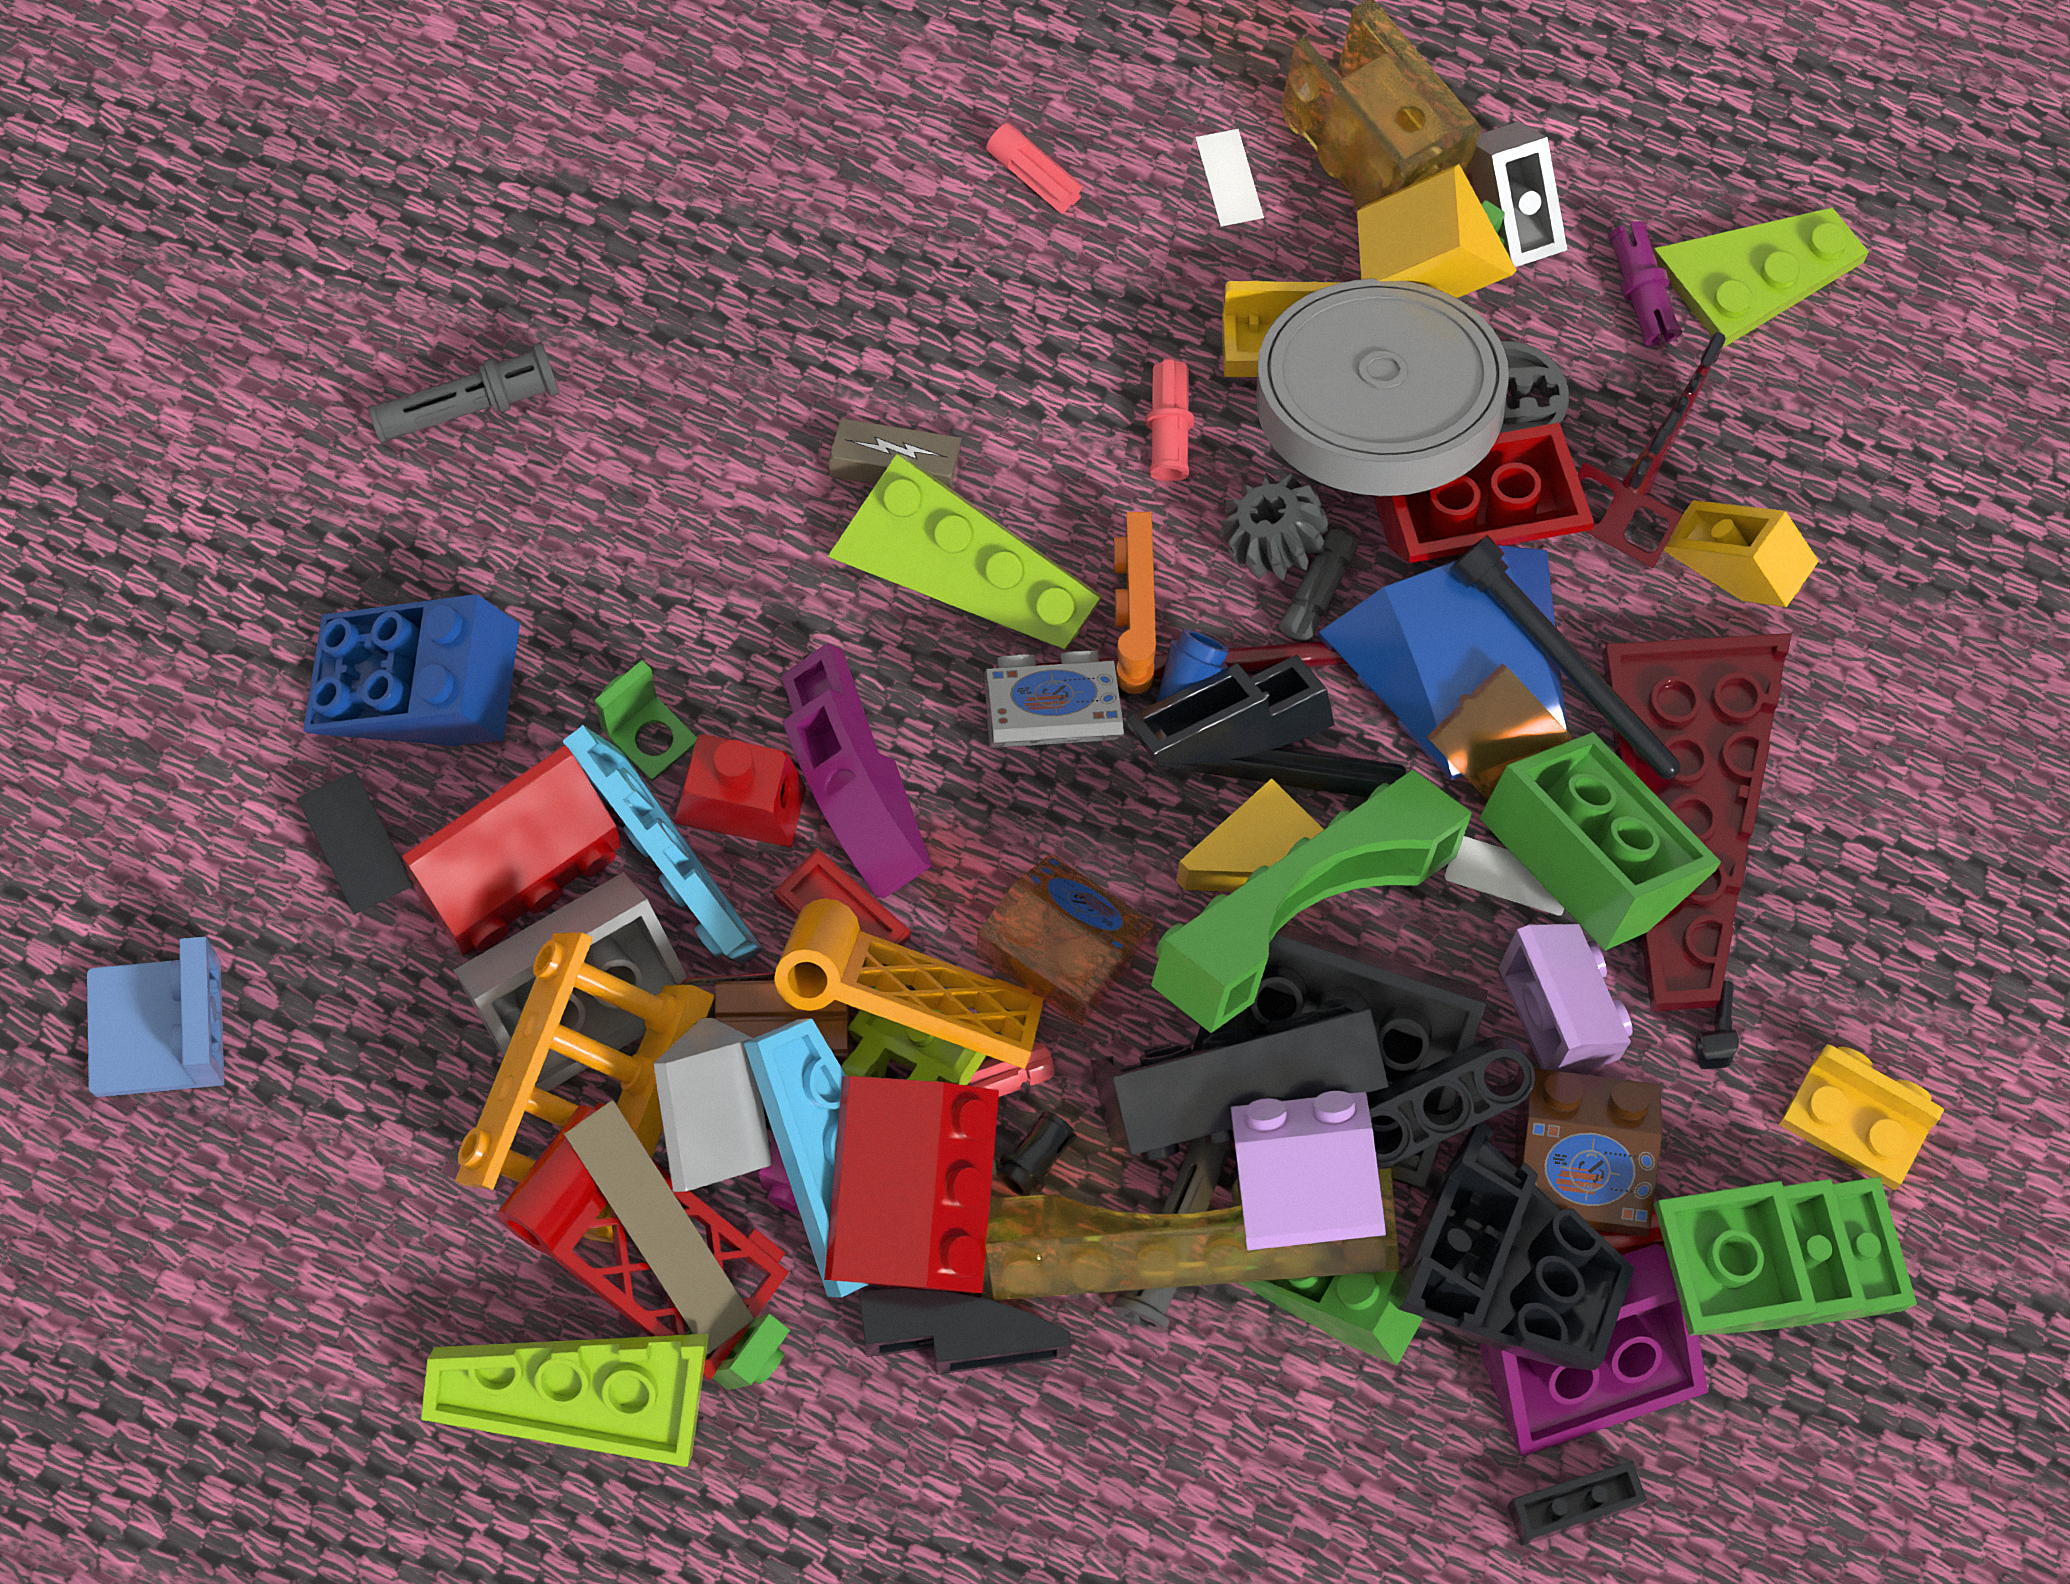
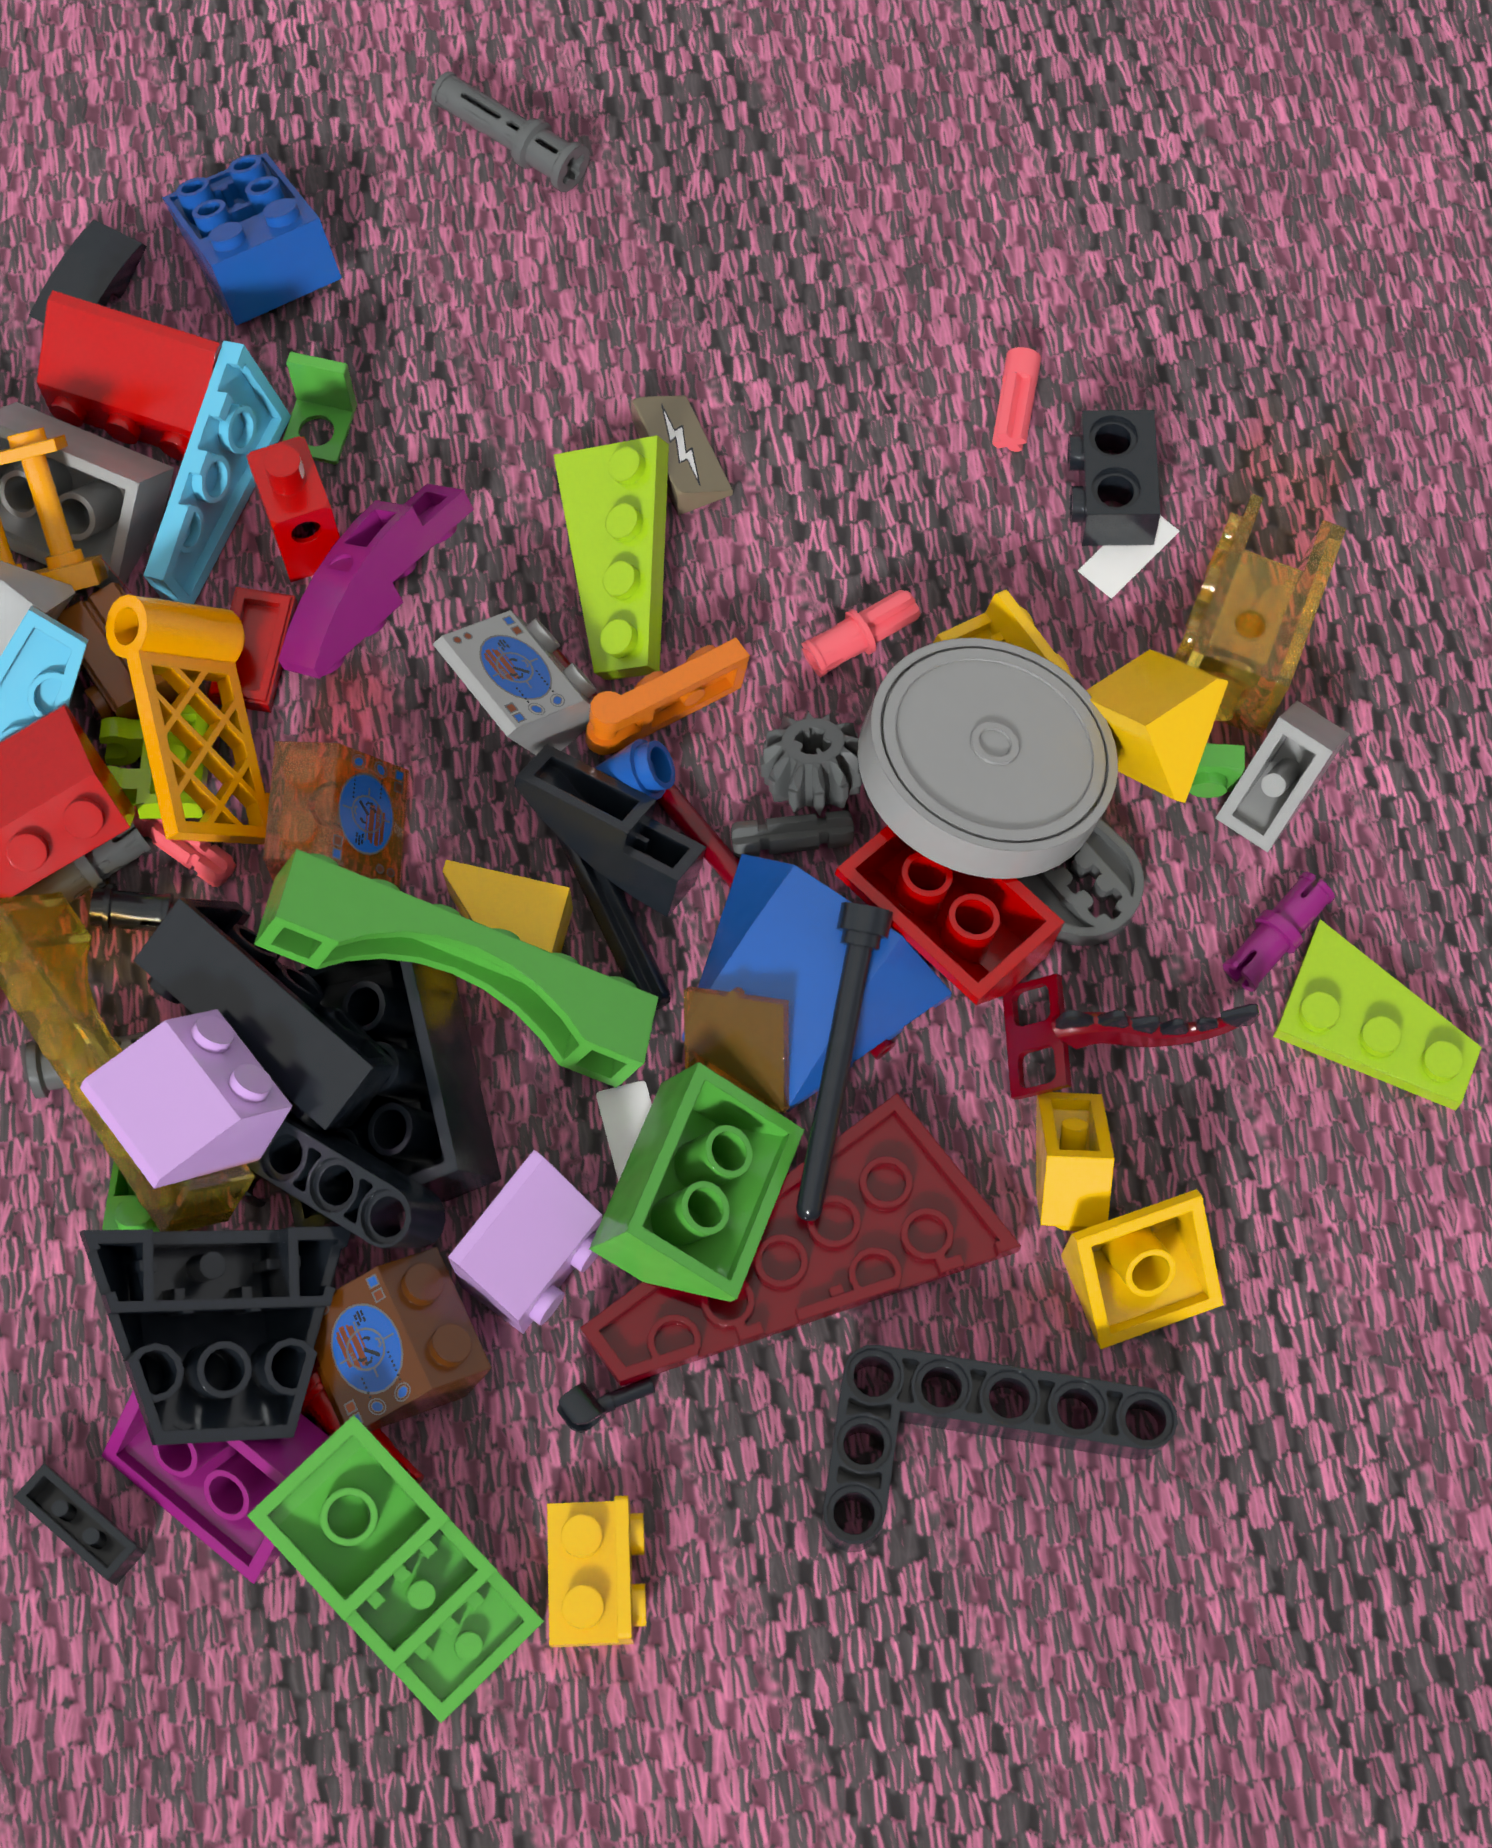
camera: 60 degrees right, 0 degrees up
none -> black beam [821,1345,1178,1552]
none -> yellow slope [1061,1189,1224,1349]
none -> black brick [1067,410,1160,546]

